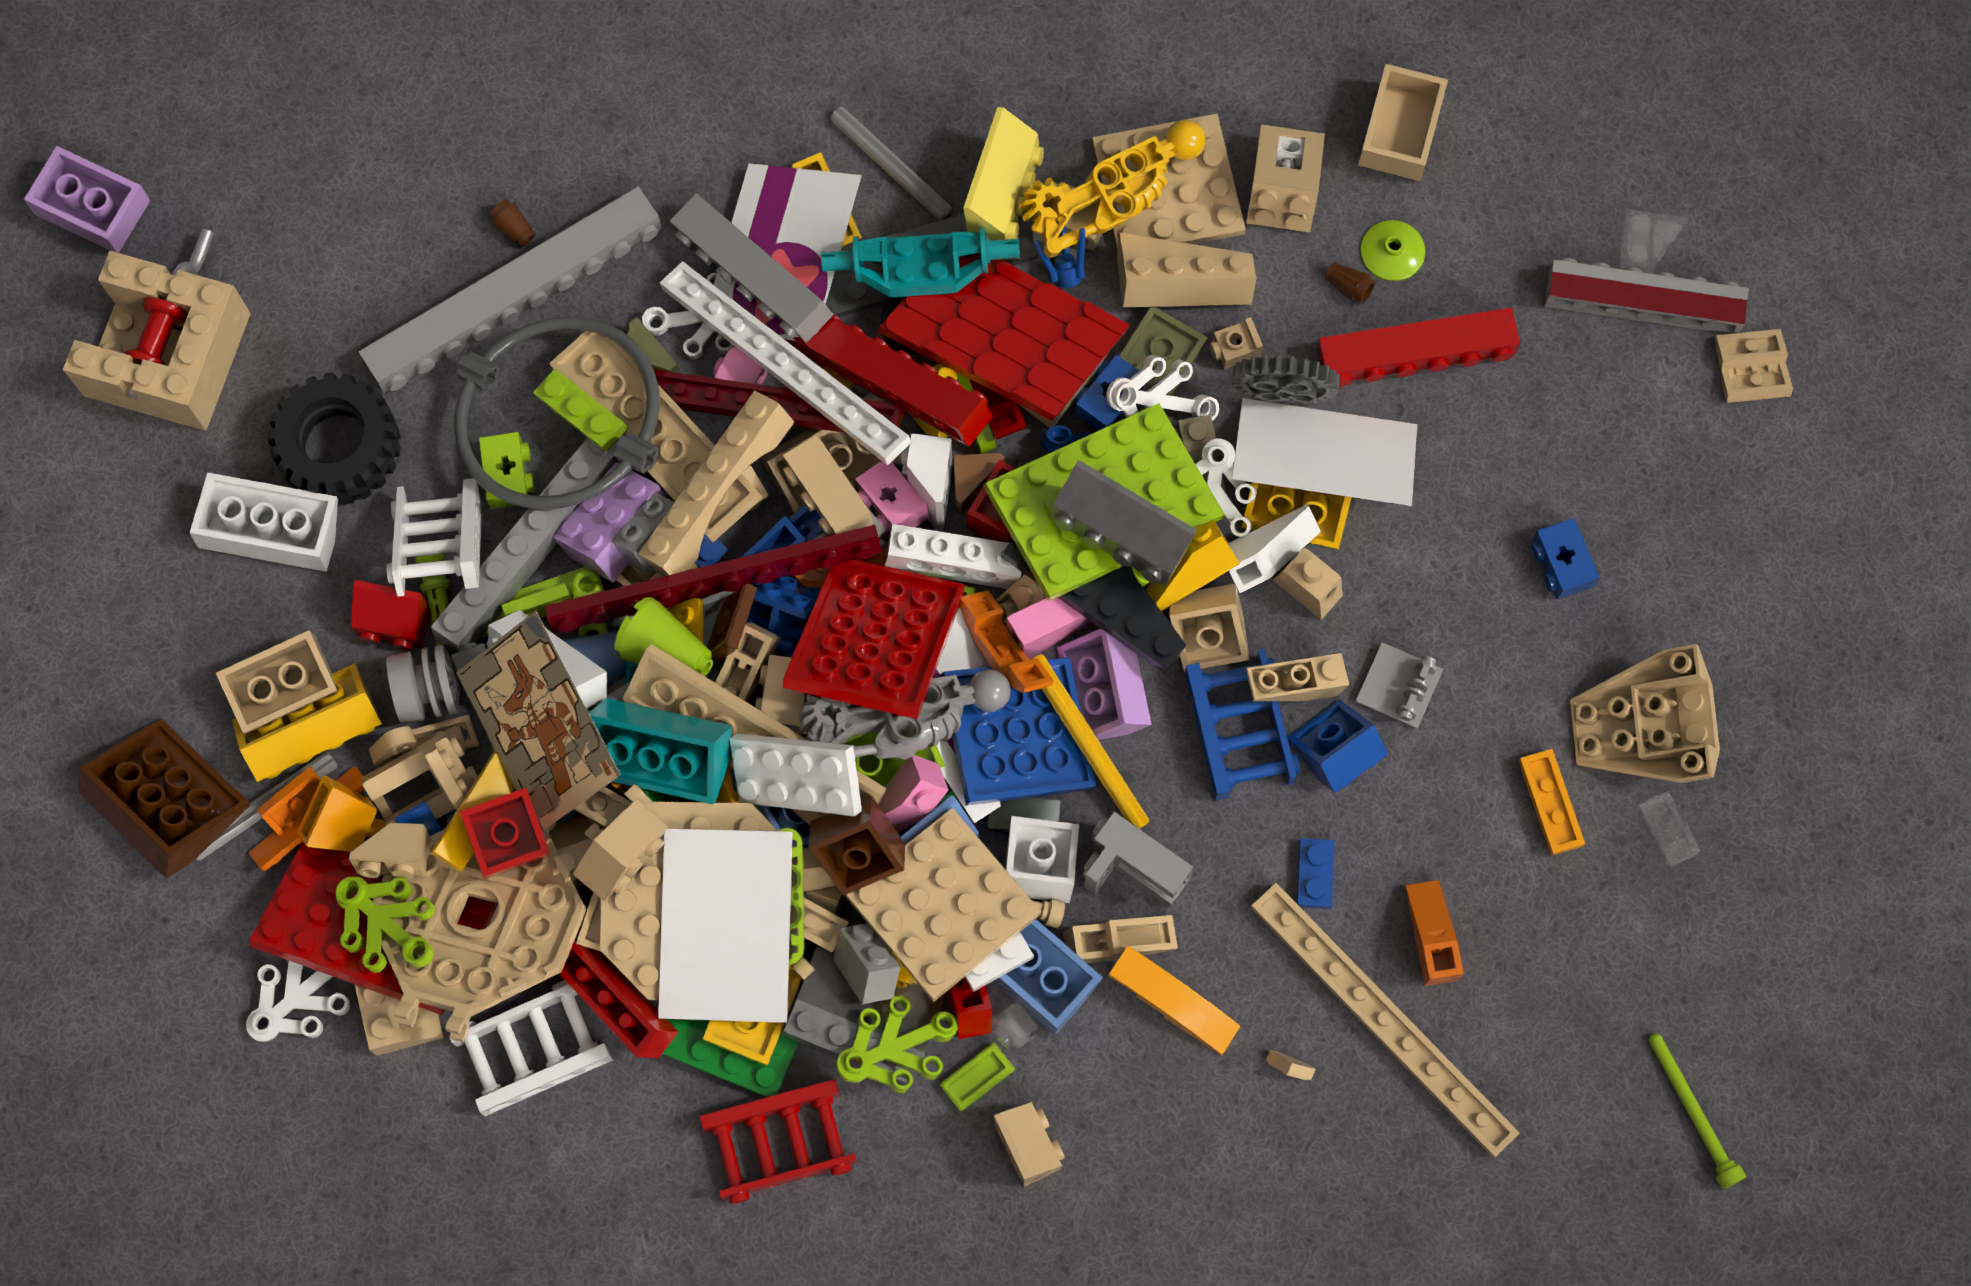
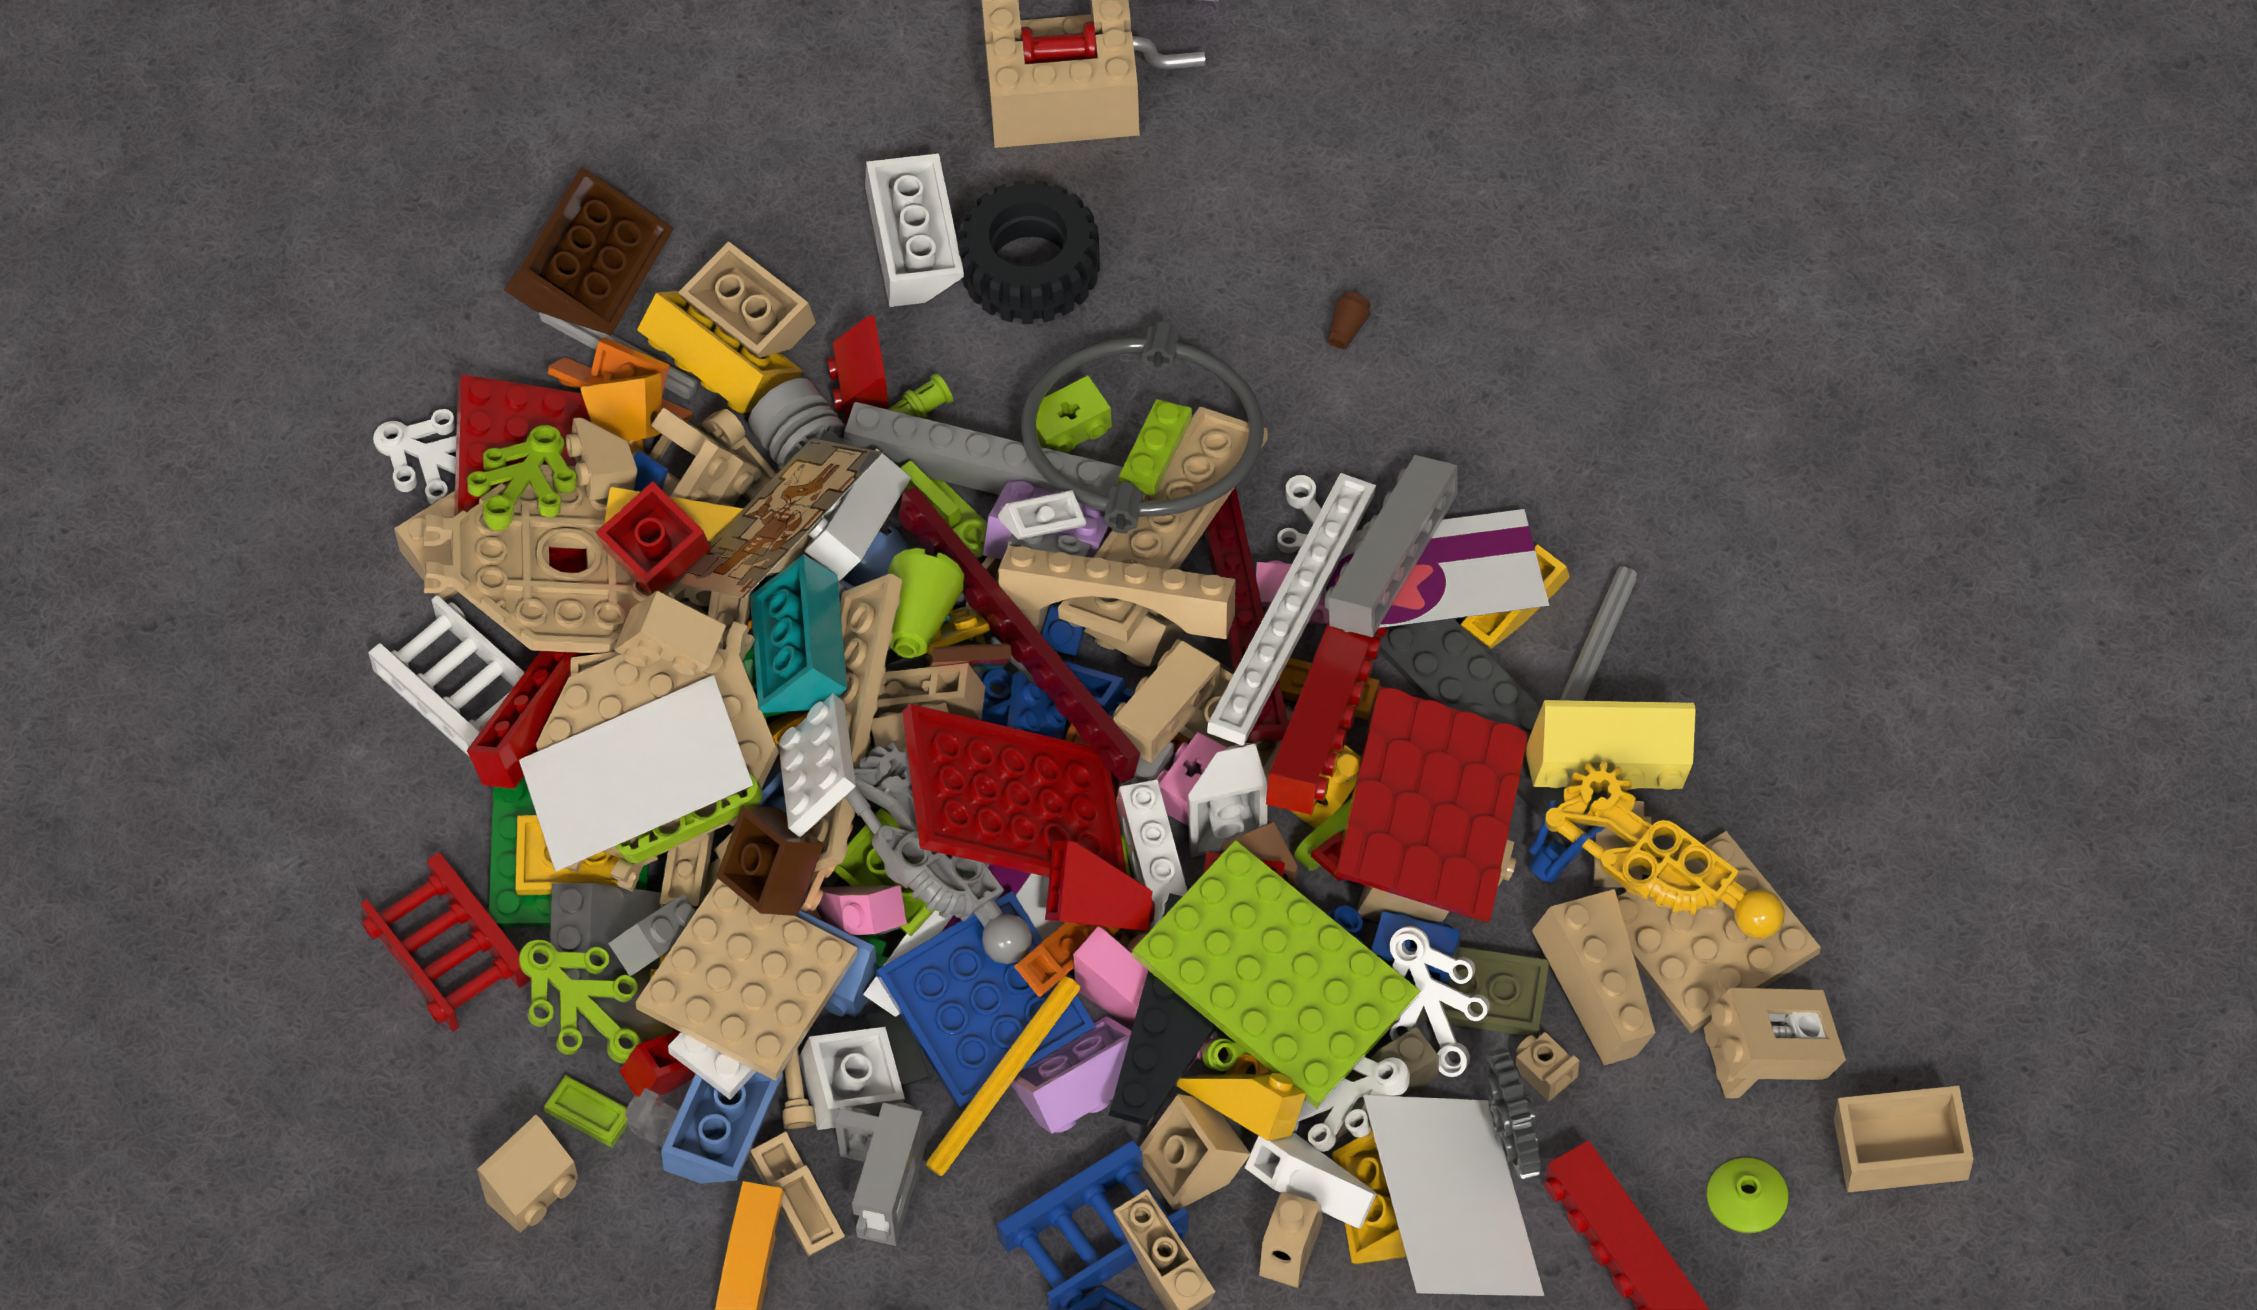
camera: 70 degrees right, 15 degrees down
light grey brick [359,186,662,393] -> none
white fence [386,478,482,597] -> none
olive slope [627,317,679,373] -> none
teal plate [821,227,1020,298] -> none
flat silver slope [1048,460,1197,586] -> none
reddish brown cone [1325,262,1375,303] -> none
none -> white slope [998,490,1087,540]
none -> red slope [1045,840,1155,931]

